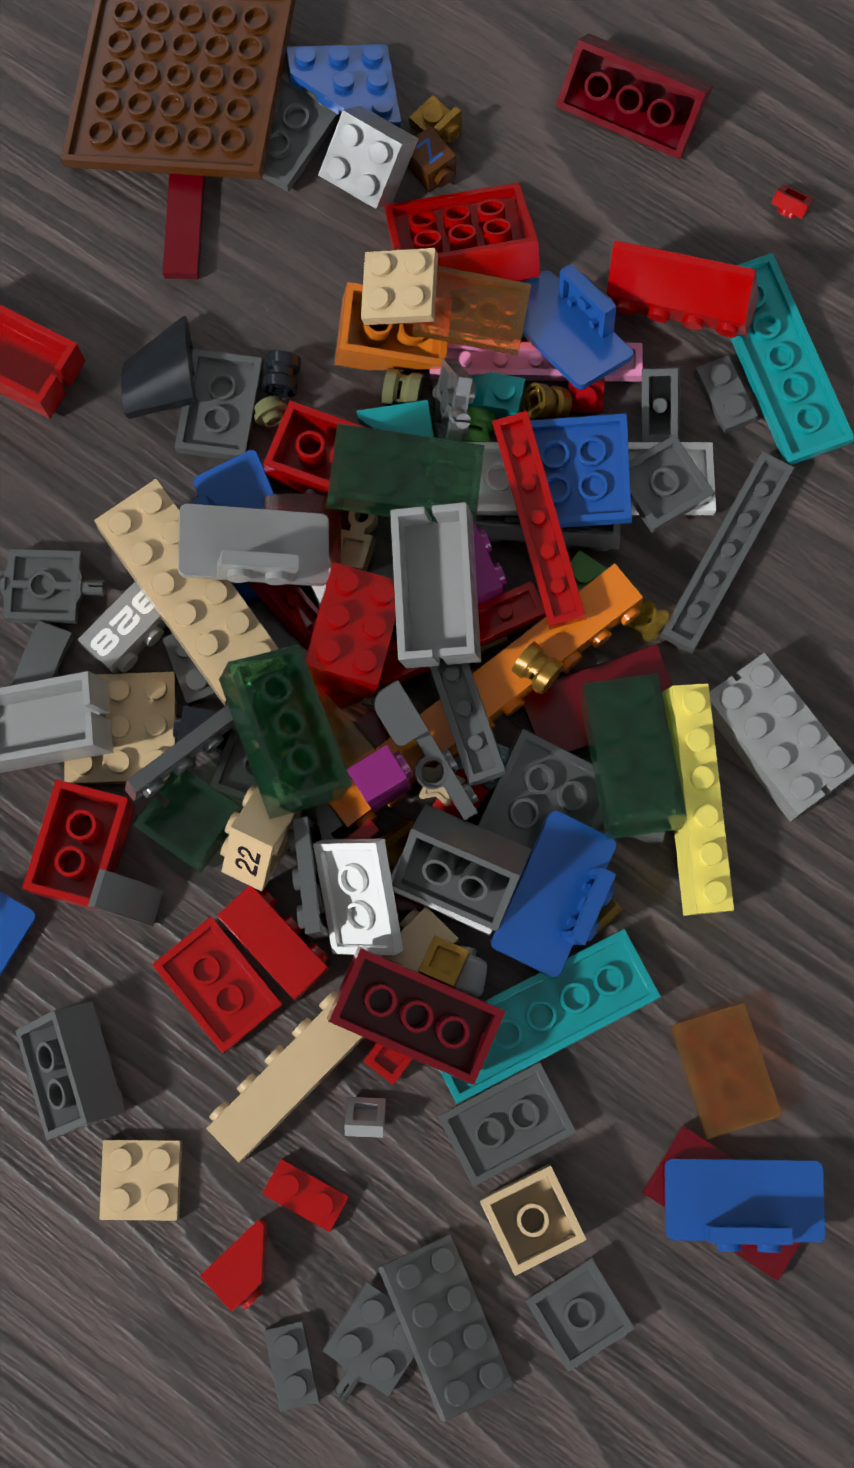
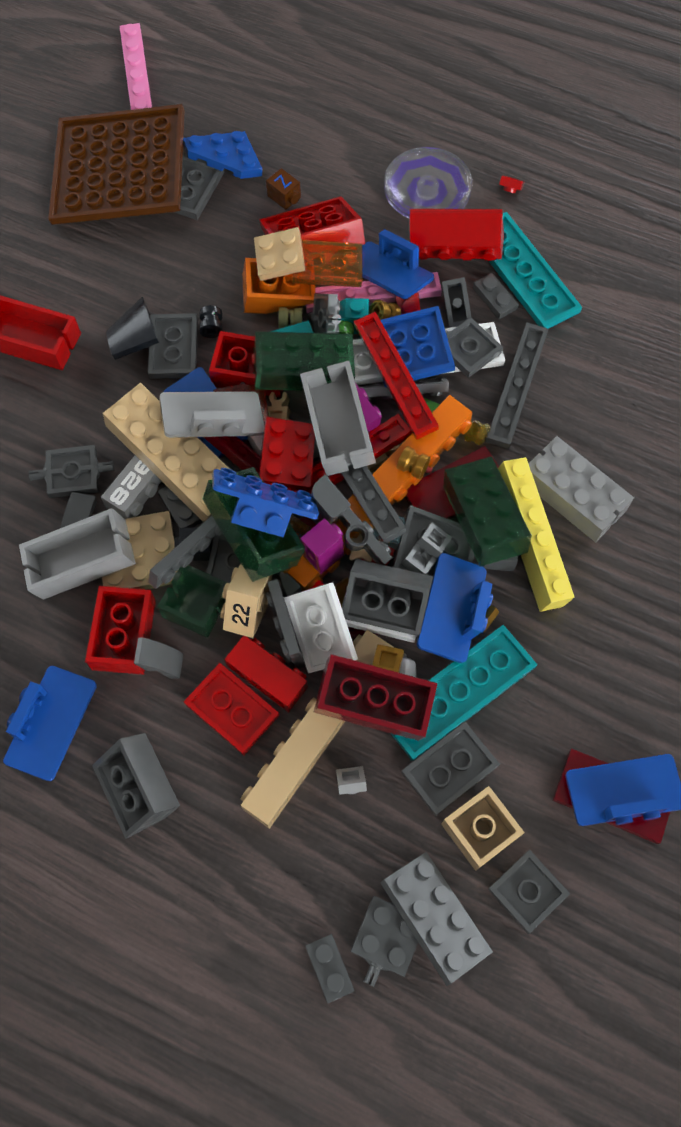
camera: 15 degrees left, 10 degrees down
tan plate [99,1140,182,1221] -> none
dark red tile [163,174,205,279] -> none
red slope [200,1217,268,1312] -> none
olive plate [254,395,287,427] -> none
red plate [262,1159,349,1232] -> none
brick [318,105,419,209] -> none
red plate [363,1043,413,1085] -> none
pearl gold bracket [409,95,462,143] -> none
dark red slope [555,33,714,159] -> none
clear orange plate [670,1003,782,1139] -> none
none -> blue bracket [212,468,319,537]
none -> clear dish [384,147,472,219]
none -> dark grey slope [401,522,452,574]

